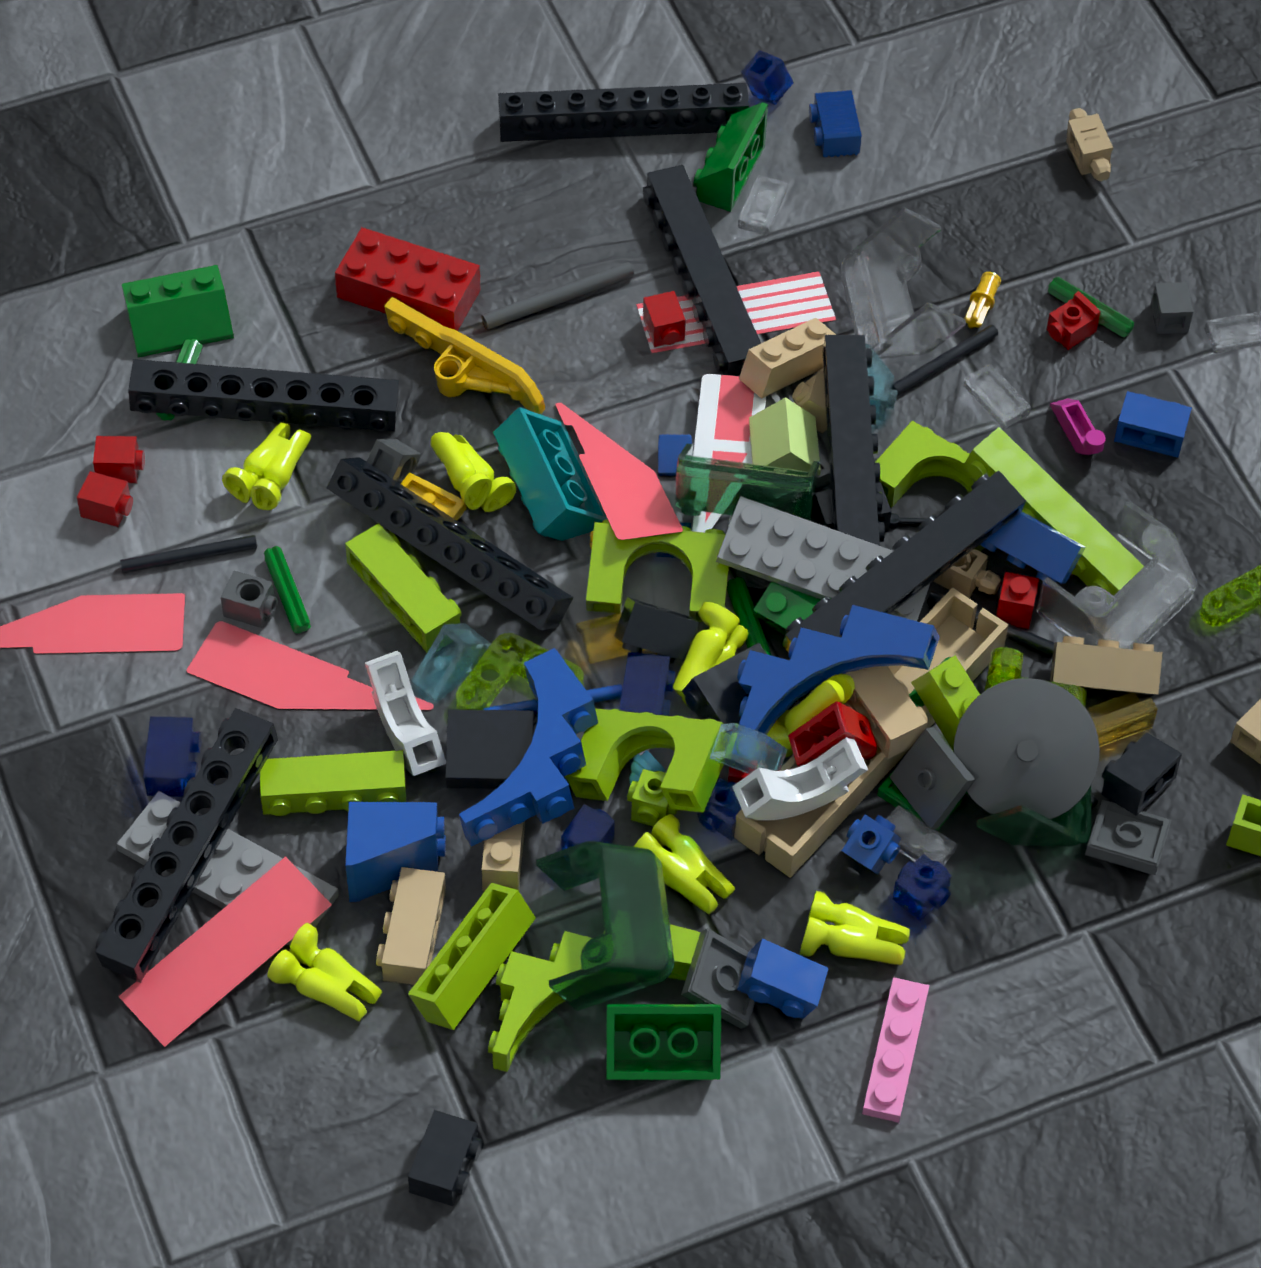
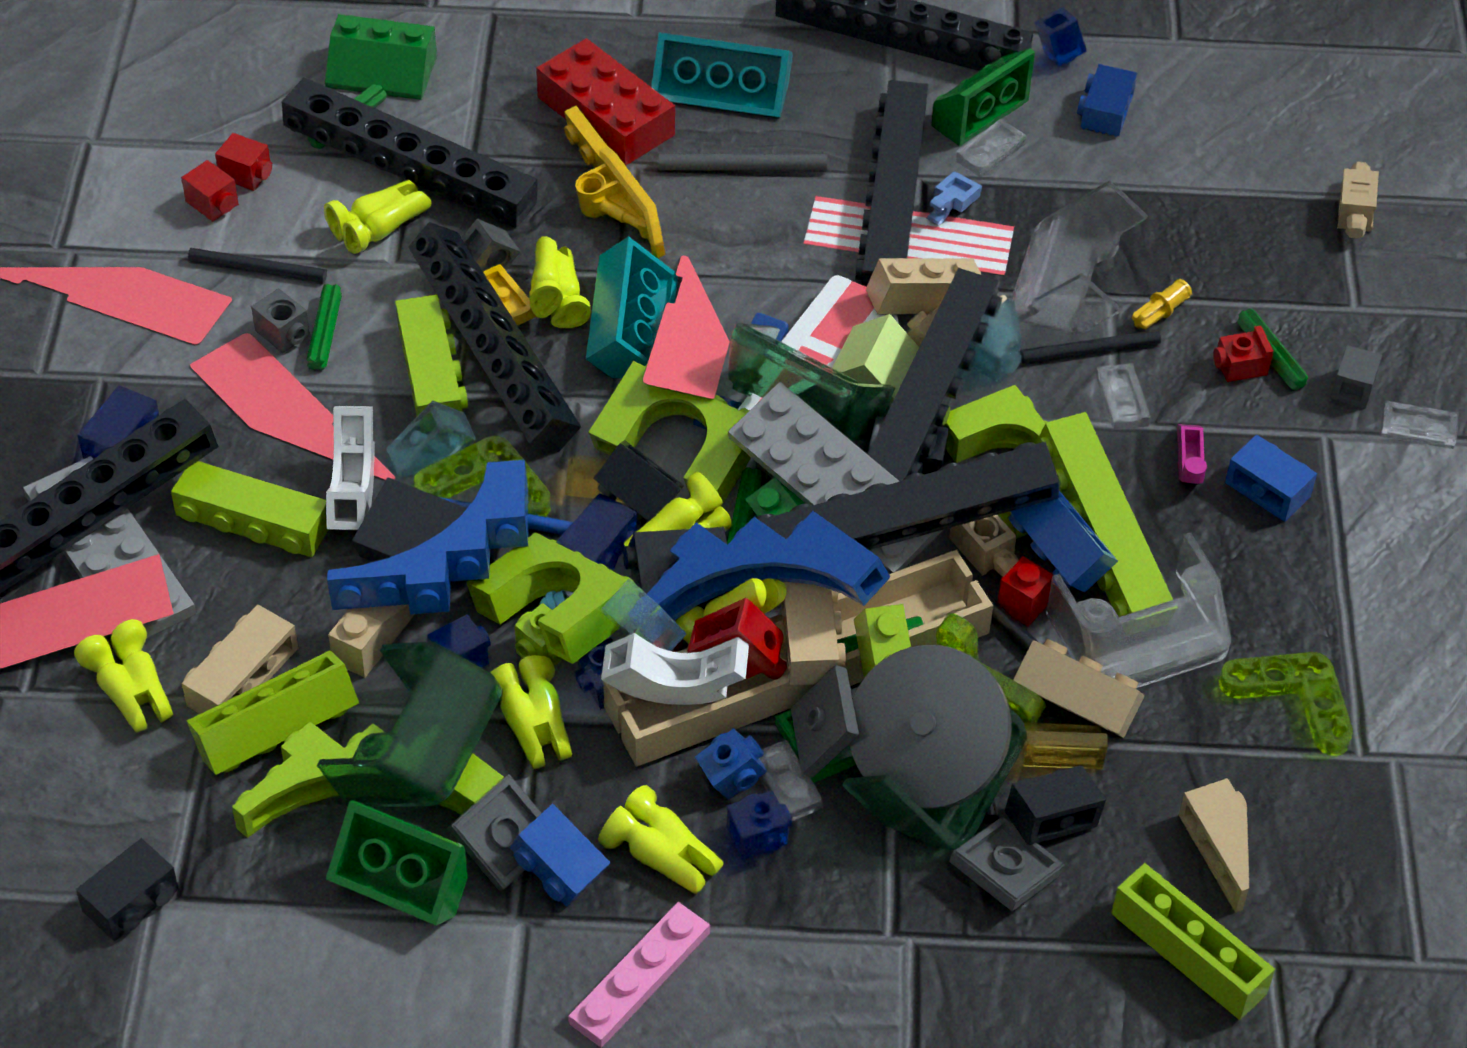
camera: 25 degrees right, 5 degrees down
blue slope [345,802,446,902] -> none
red brick [643,291,686,347] -> none
none -> teal slope [651,32,793,117]
none -> medium blue plate [927,171,982,225]

